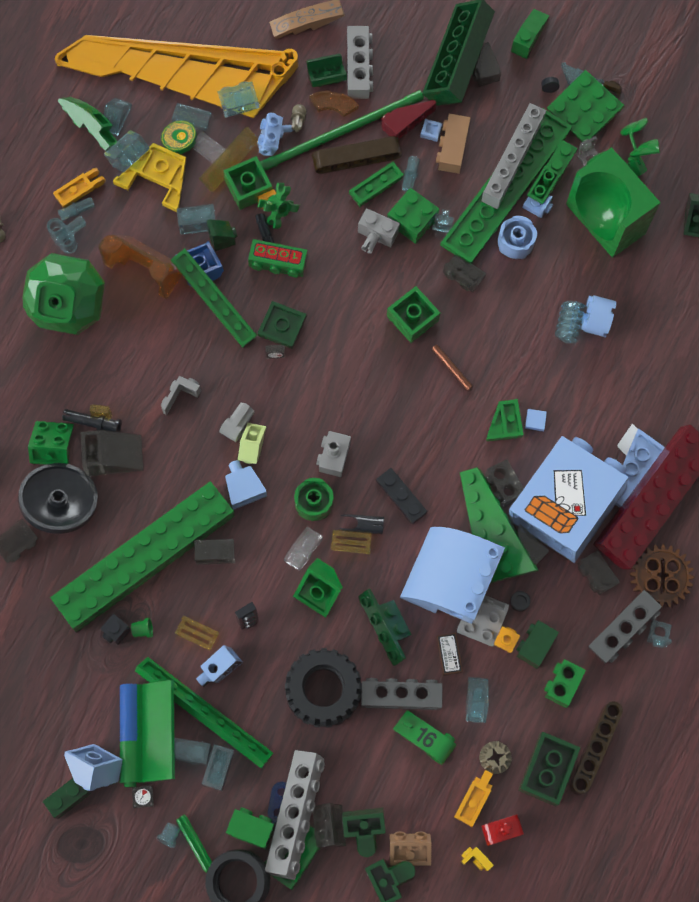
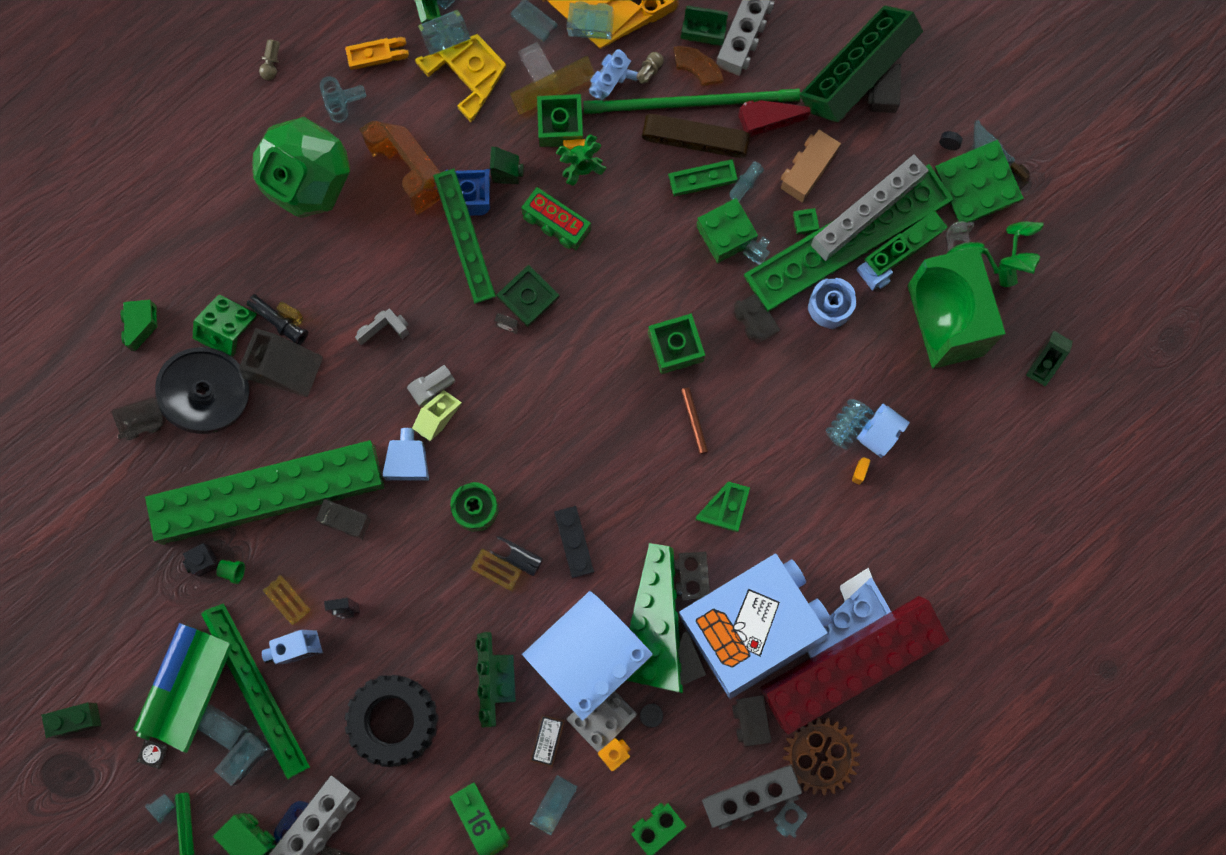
camera: 25 degrees right, 5 degrees up
clear light blue axle [57,197,95,221] -> none
light blue slope [64,744,123,791] -> none
tile [161,120,197,154] -> none
clear light blue brick [177,204,216,235] -> none
black axle [255,213,274,243] -> none
clear slope [284,527,323,571] -> none
green slope [293,558,343,618] -> none
light grey brick [316,431,351,477] -> none
light grey brick [358,208,400,253] -> none
dark grey brick [361,678,442,710] -> none
light blue tile [420,119,443,142] -> none
green slope [511,9,549,59] -> none
dark green brick [516,620,559,669] -> none
light blue tile [525,409,547,432] -> none
none -> green plate [793,208,820,235]
none -> light orange tile [852,457,870,485]

